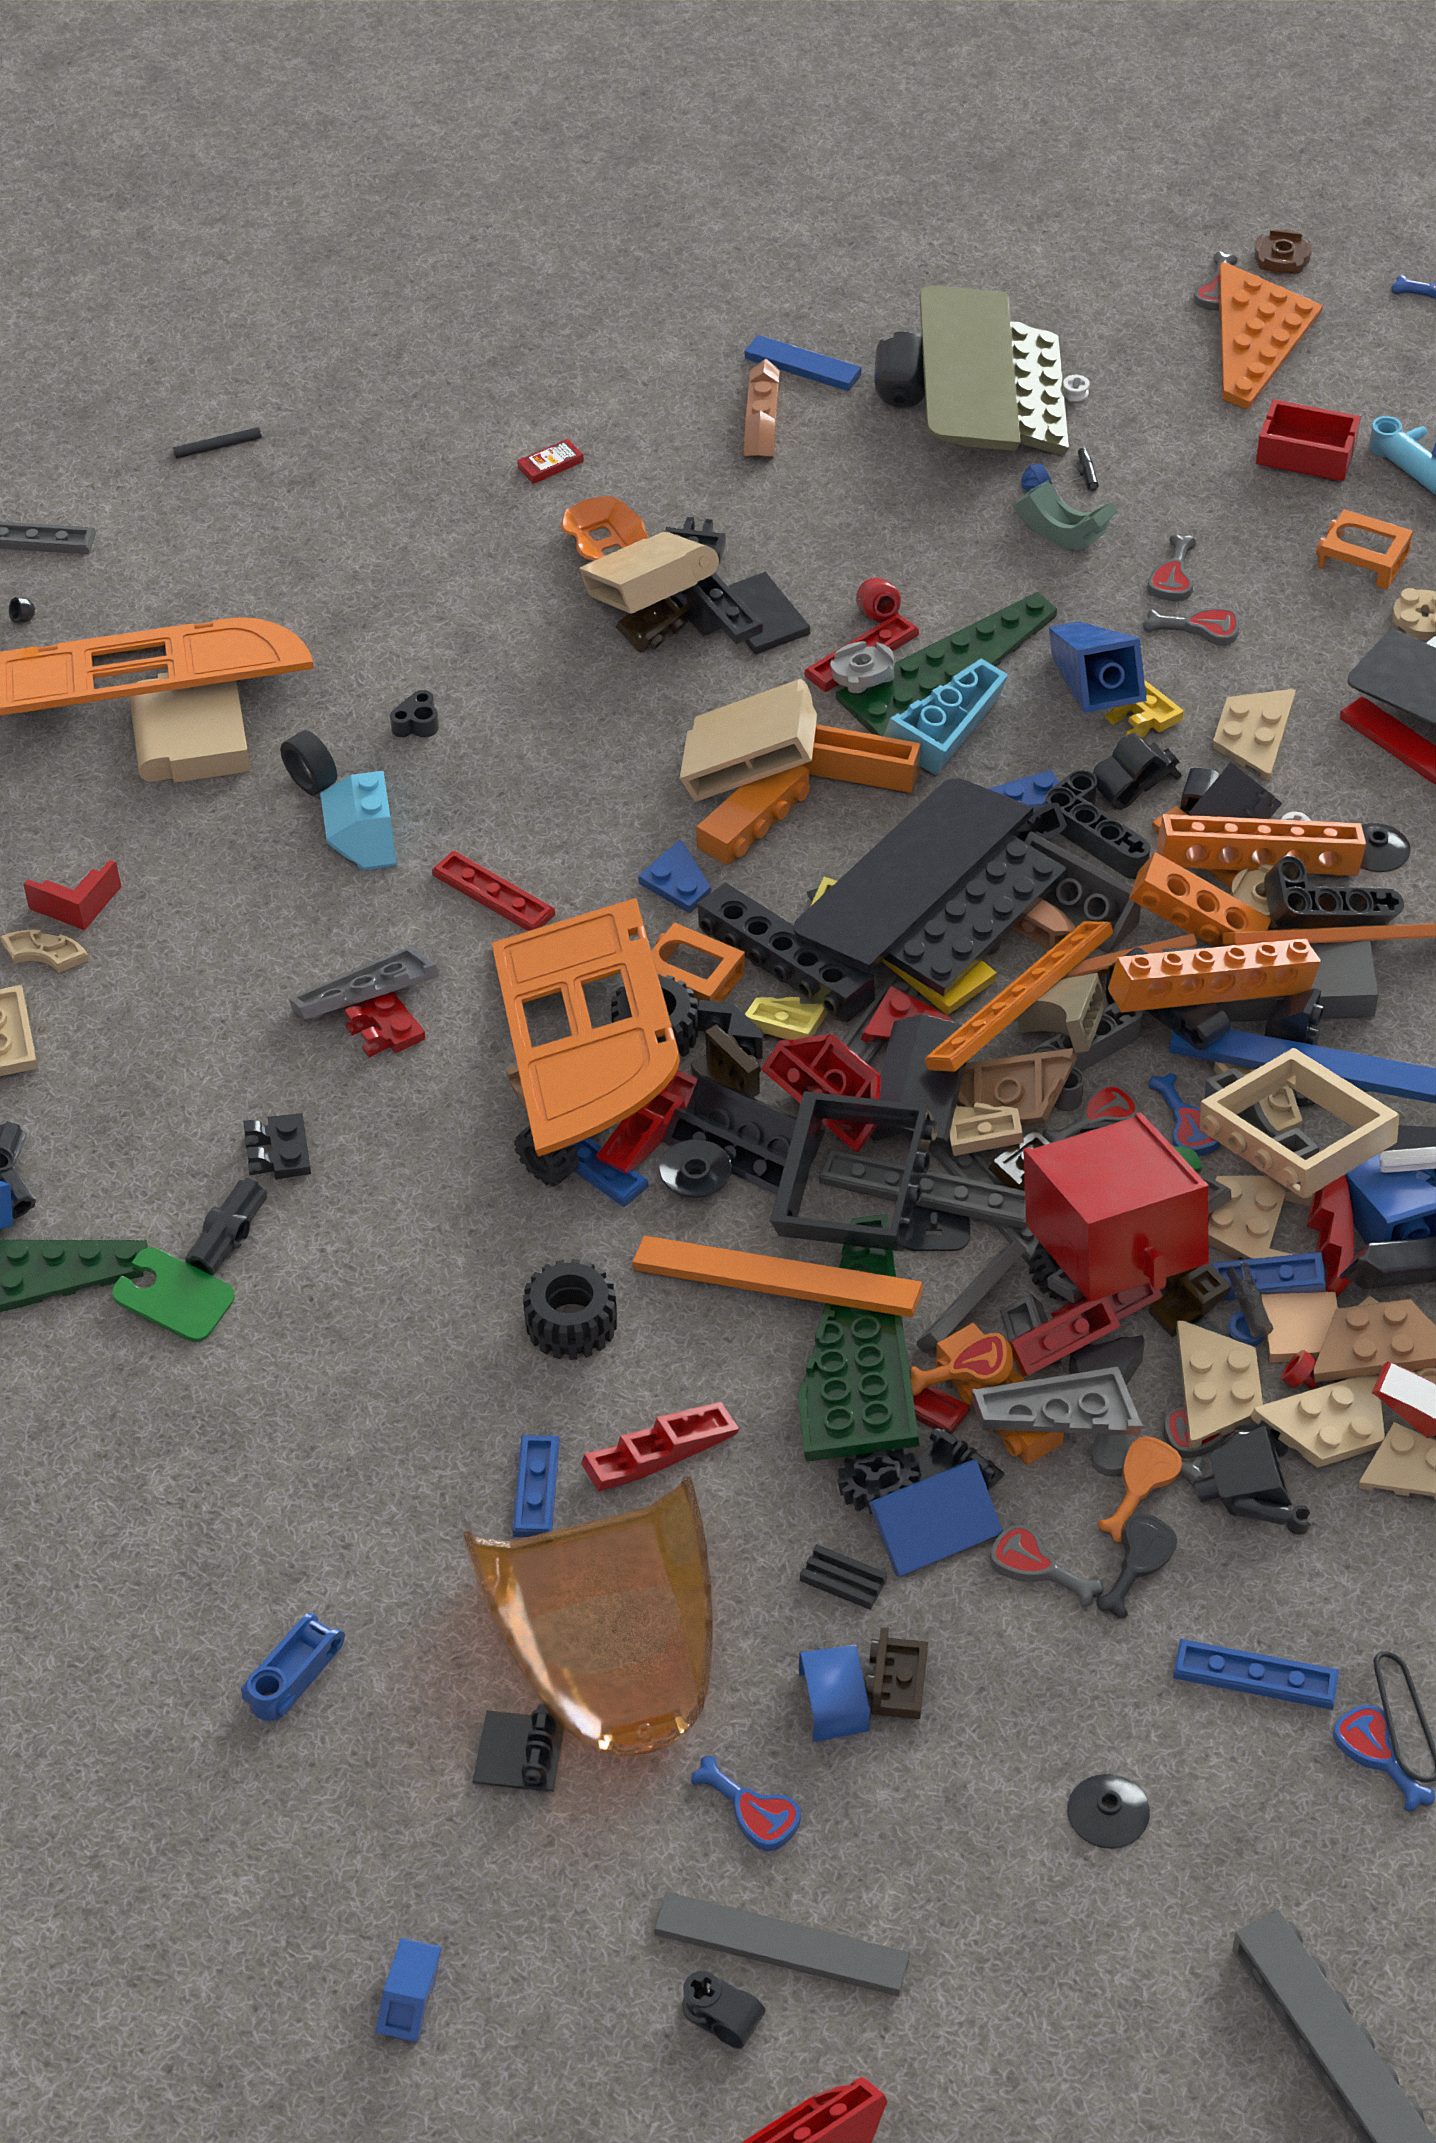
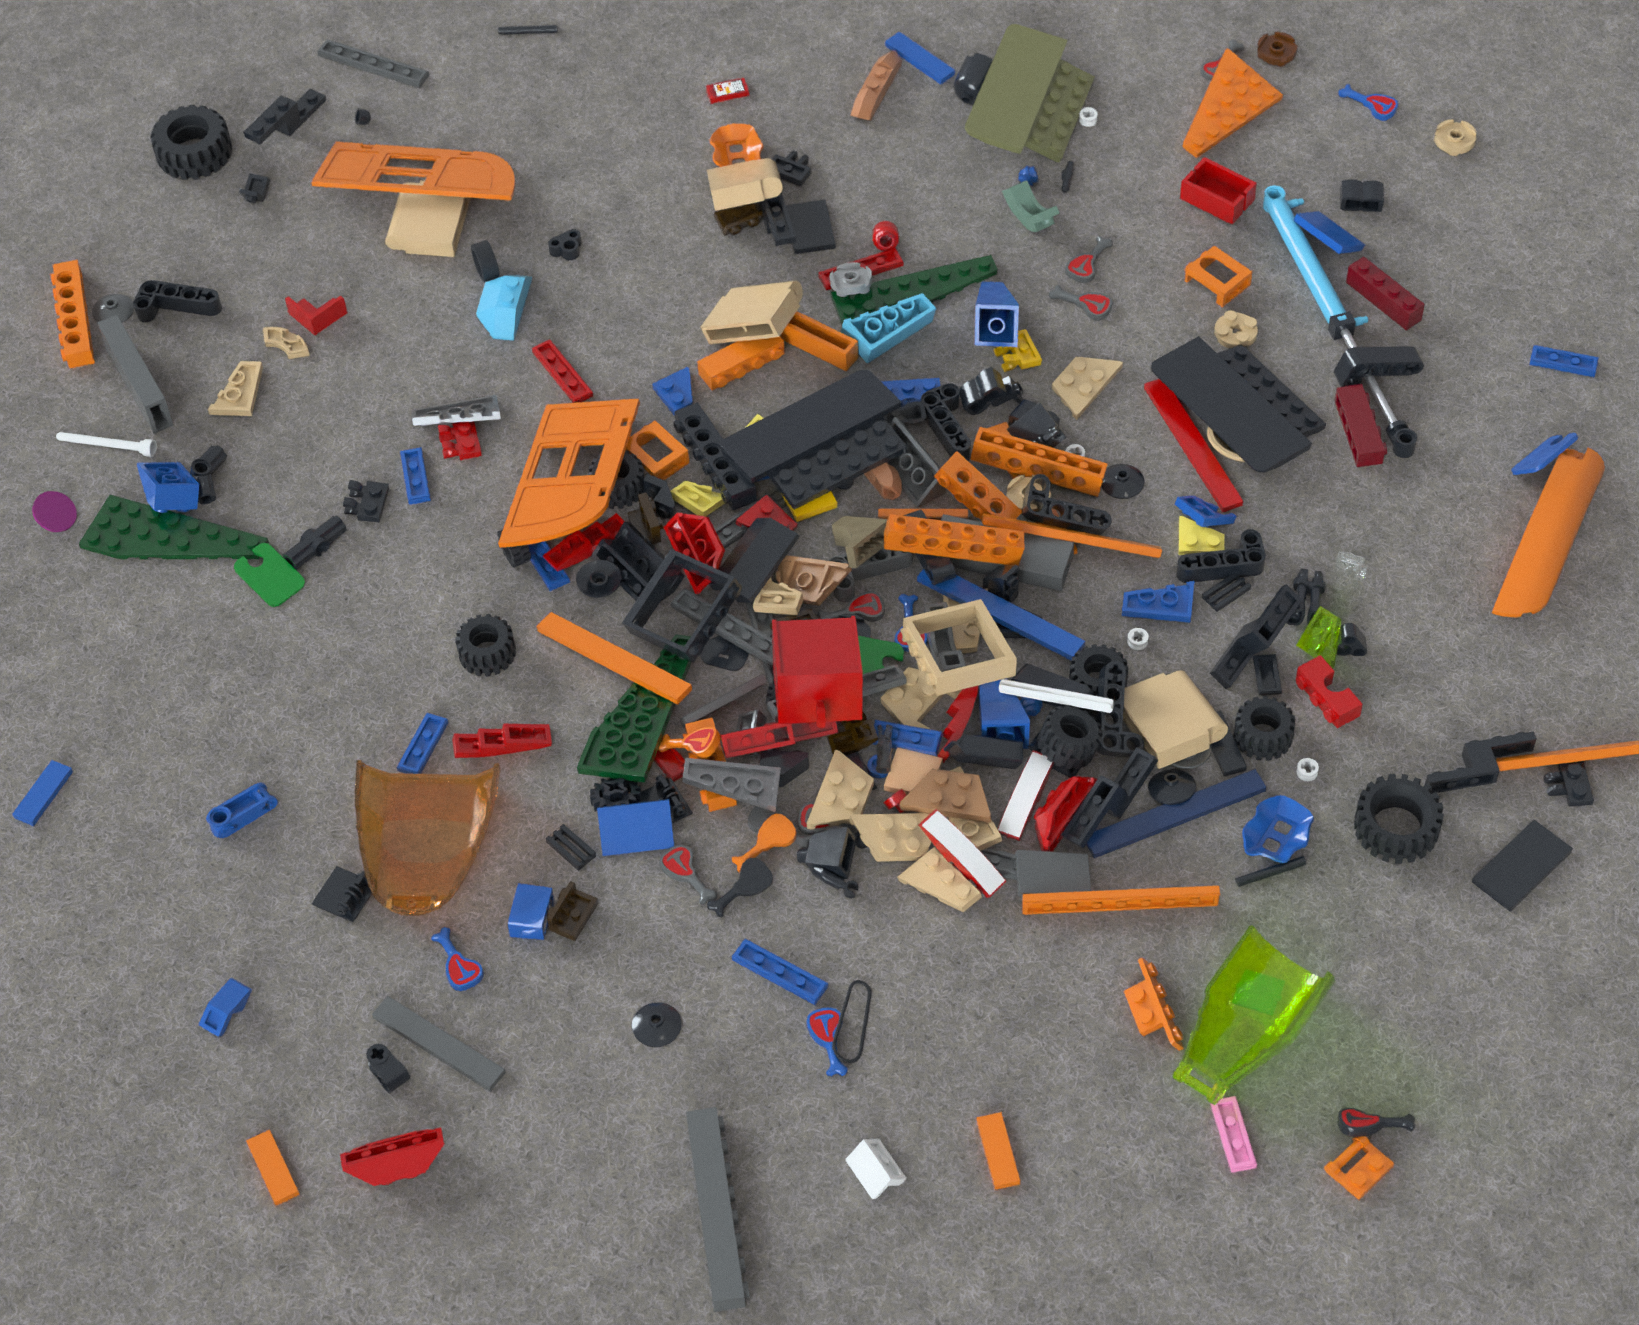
camera: 20 degrees right, 5 degrees up
orange tile [924,921,1114,1072] -> none
none -> blue tile [400,447,431,505]

